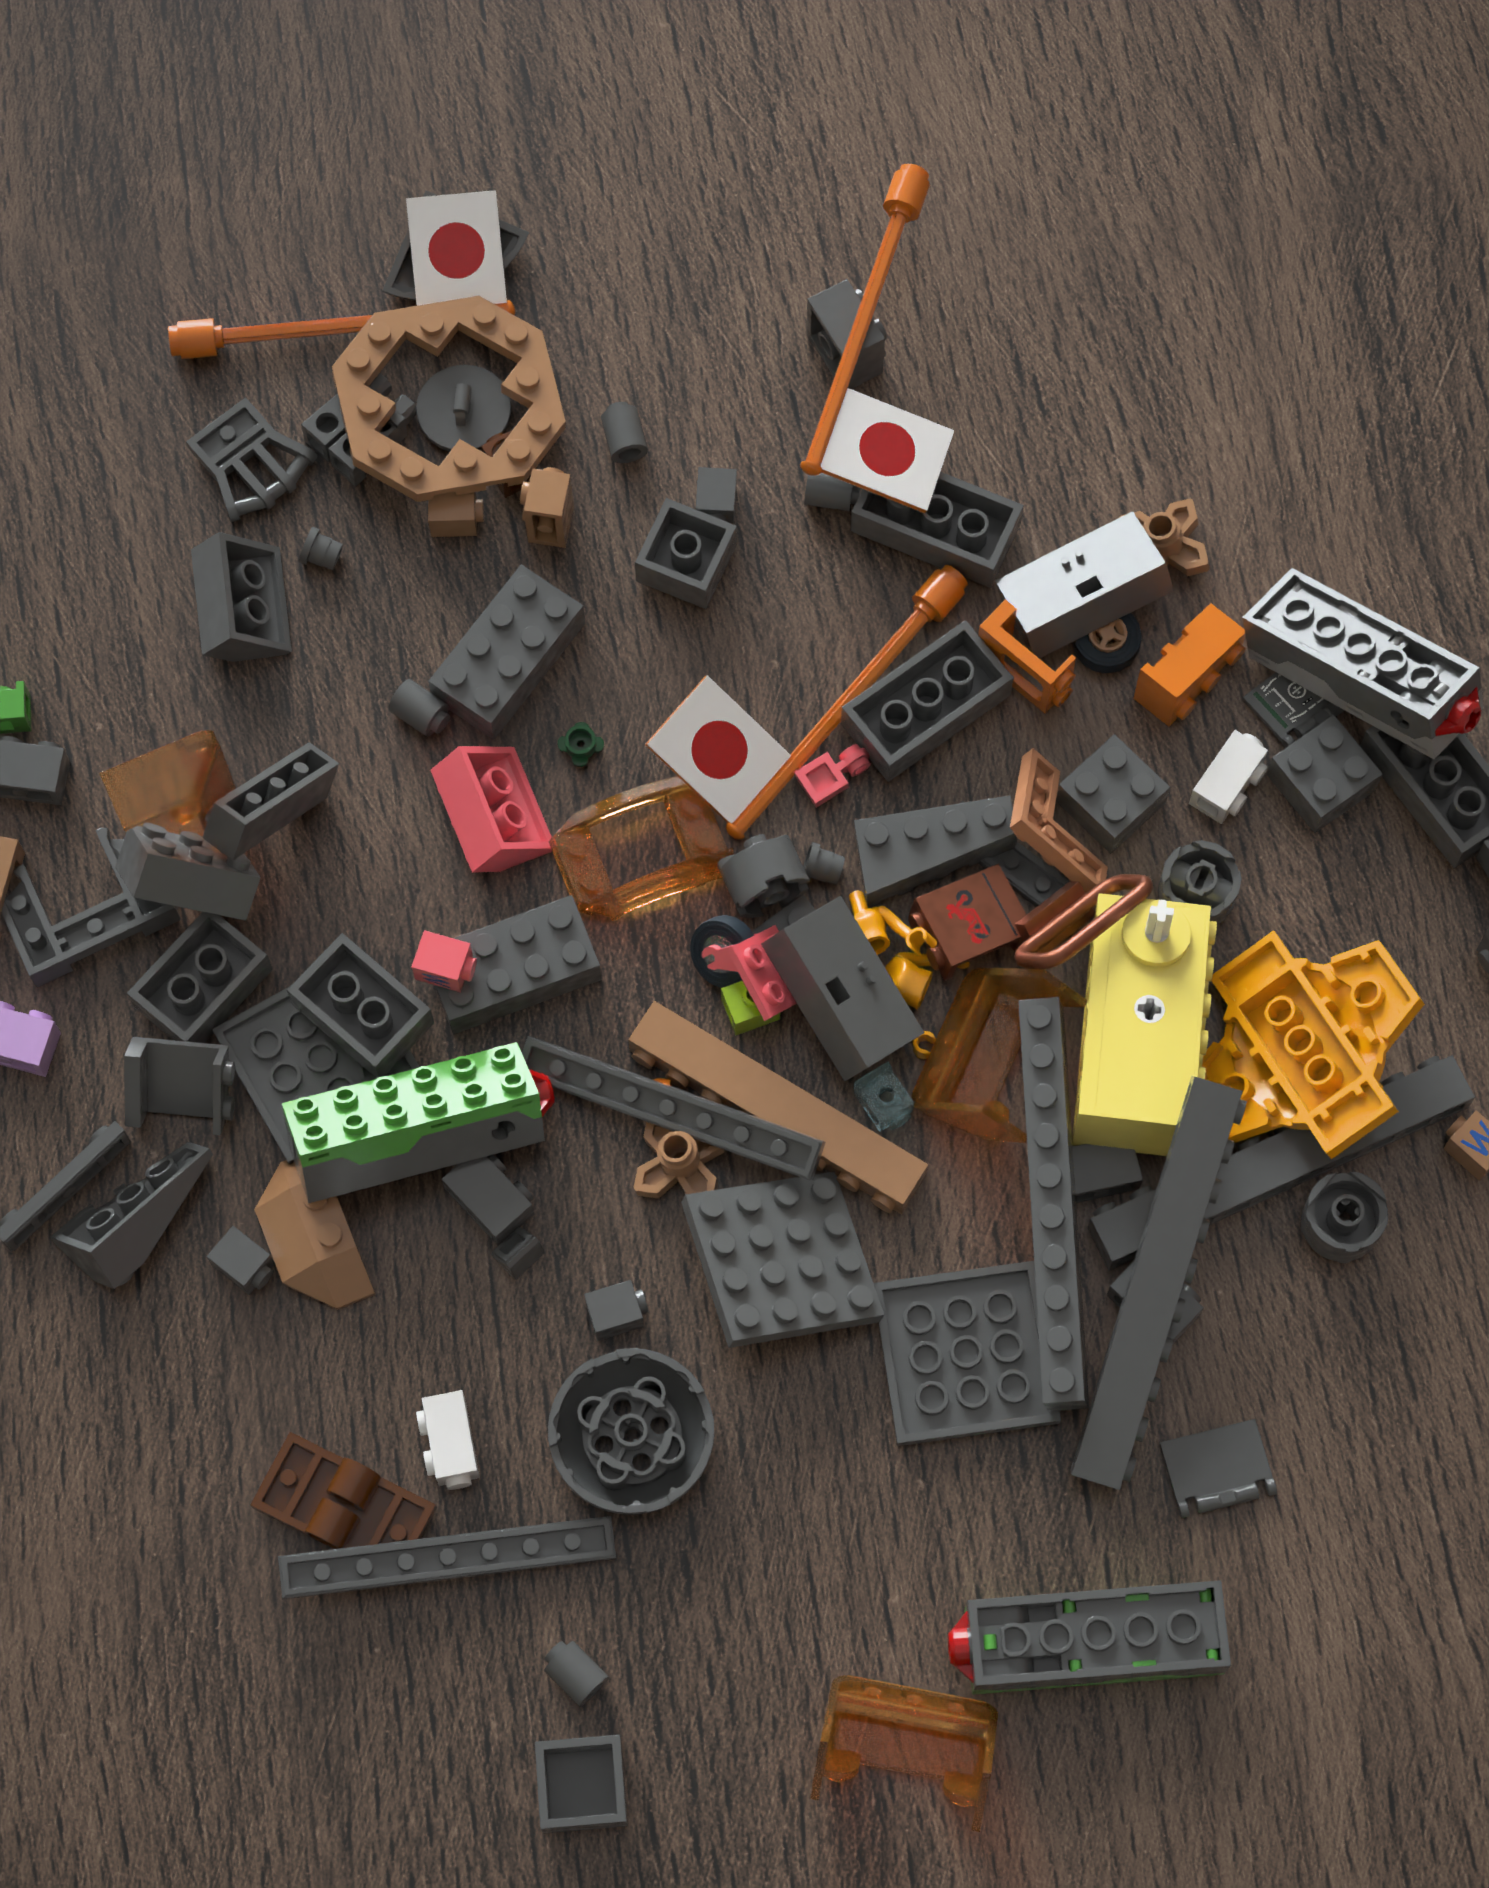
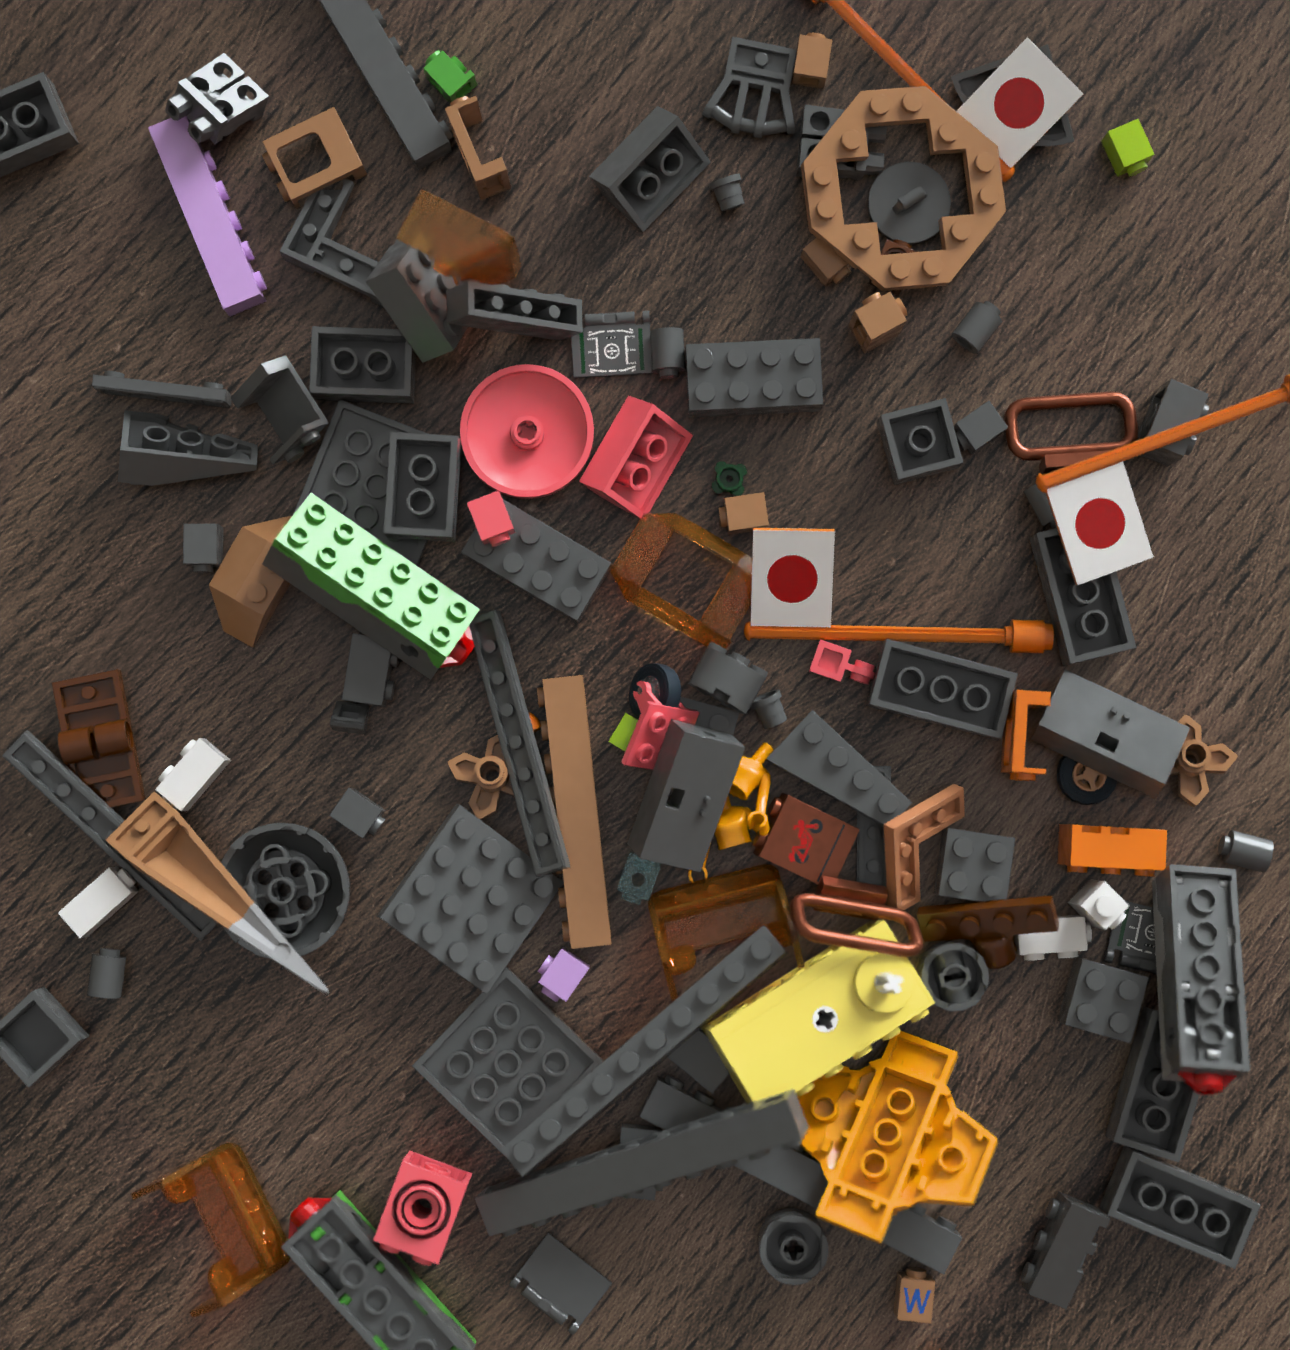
camera: 50 degrees right, 15 degrees up
none -> white brick [58,866,139,938]
none -> medium nougat plate [106,791,329,994]
none -> coral brick [373,1150,473,1266]
none -> medium nougat window [445,96,511,200]
none -> coral dish [460,364,594,499]
none -> lavender brick [537,947,590,1002]
none -> dark grey piece [571,311,653,378]
none -> medium nougat brick [718,492,769,535]
none -> medium nougat brick [791,33,832,89]
none -> reddish brown plate [917,895,1059,969]
none -> copper bar [1004,391,1138,475]
none -> white brick [1068,879,1129,930]
none -> lime brick [1101,119,1155,177]
none -> dark grey brick [1218,830,1274,873]

